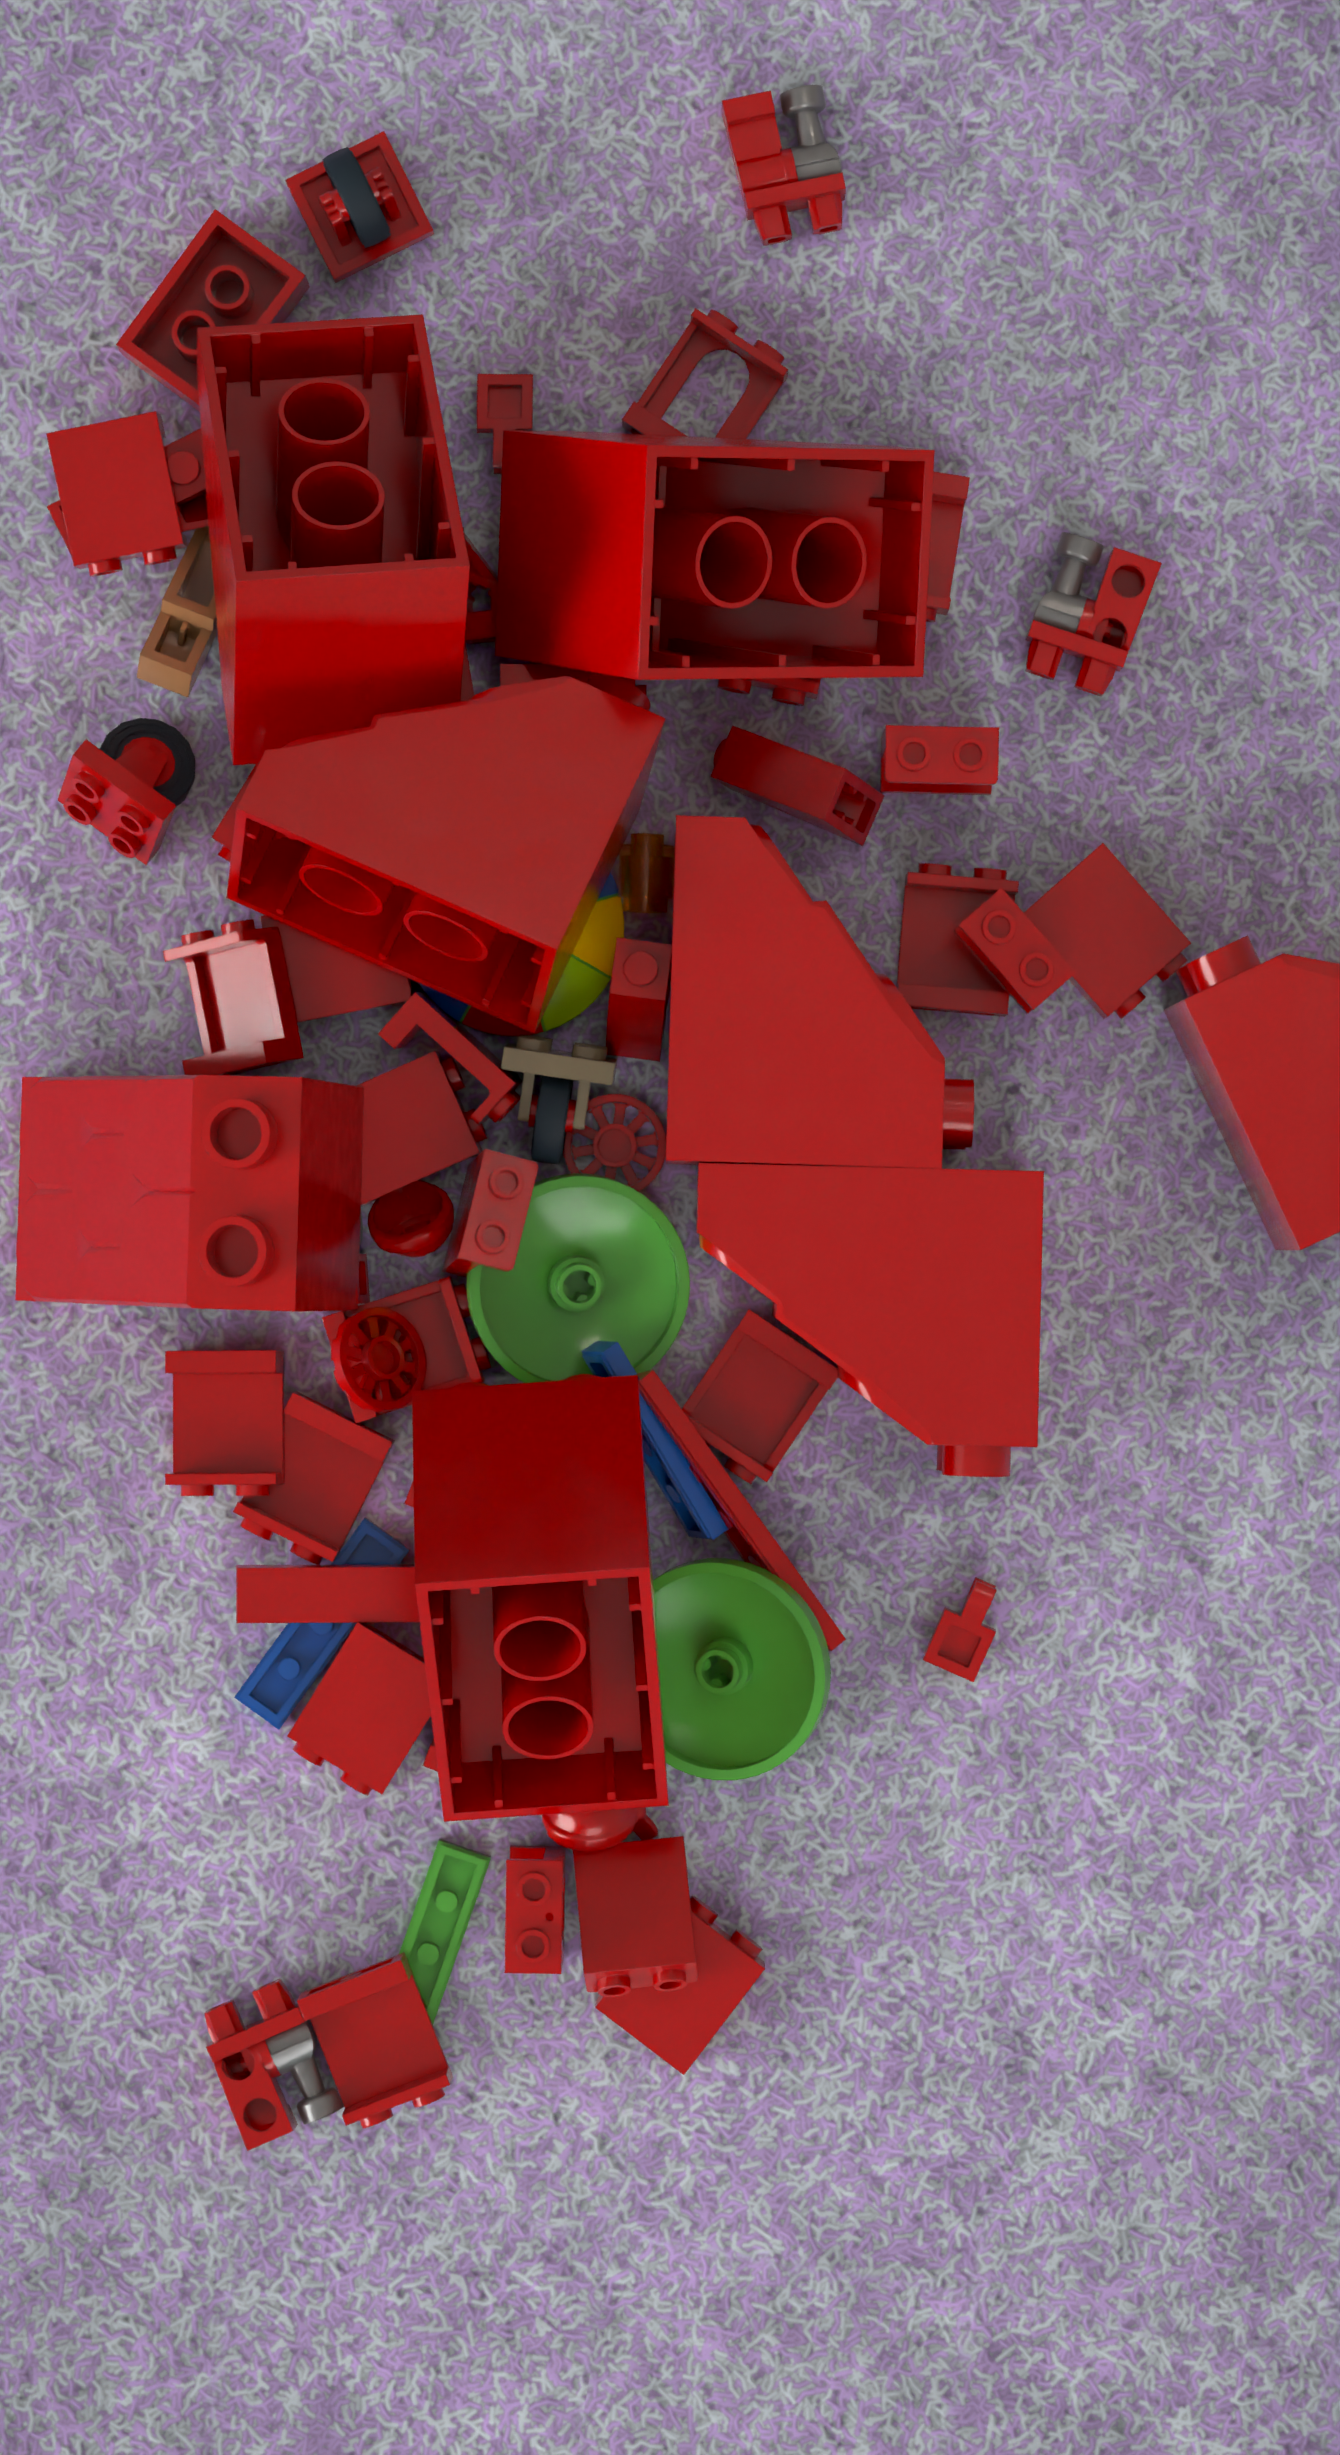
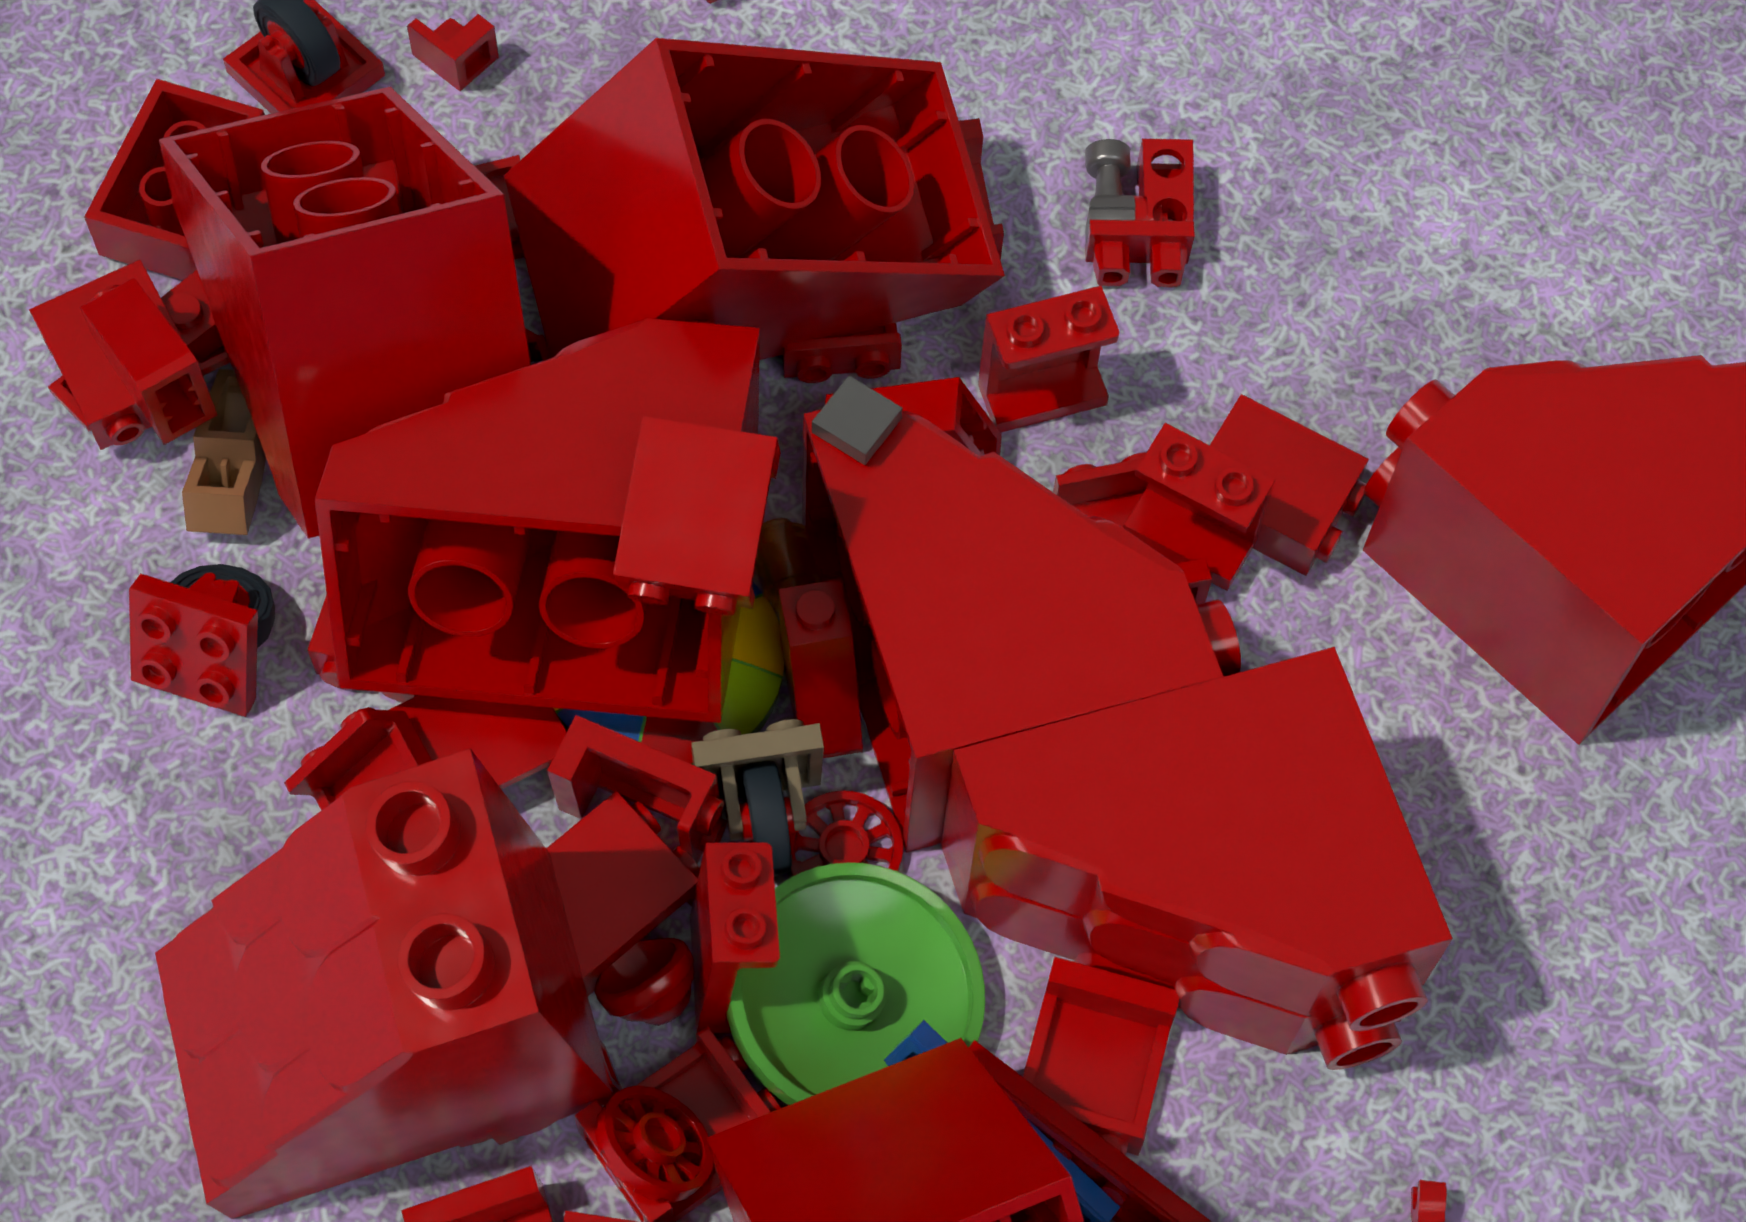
camera: 25 degrees left, 25 degrees down
none -> red slope [80,278,218,445]
none -> red panel [407,14,499,91]
none -> red panel [613,416,781,616]
none -> dark grey tile [812,375,902,465]

